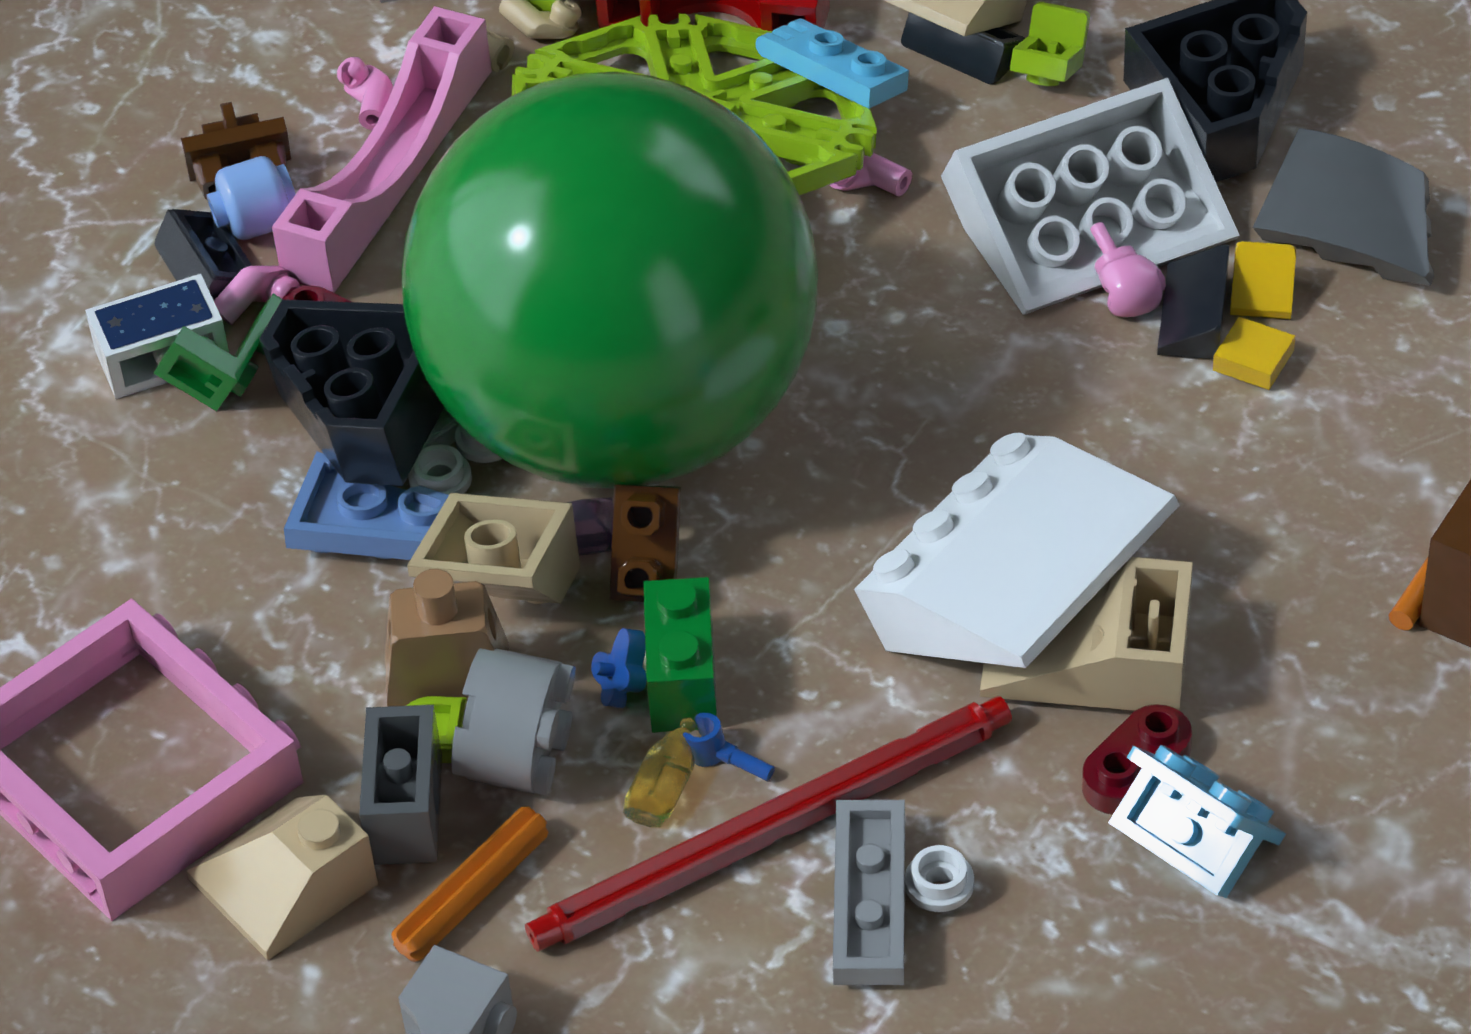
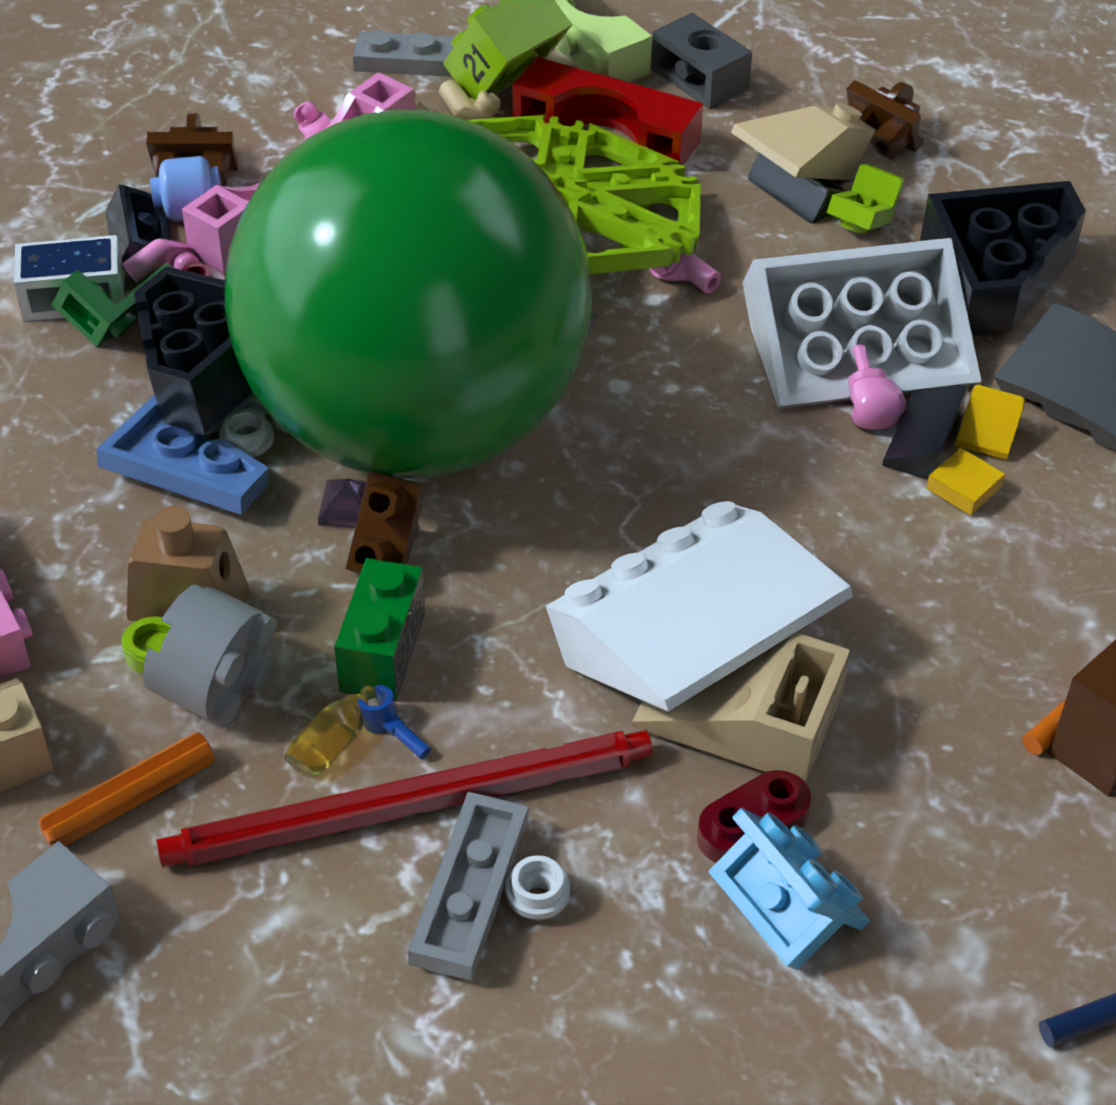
camera: 10 degrees right, 0 degrees up
dark grey brick [359,705,442,865] -> none
tan slope [407,493,580,604] -> none
blue piece [591,628,647,708] -> none
medium azure hinge [755,18,909,109] -> none

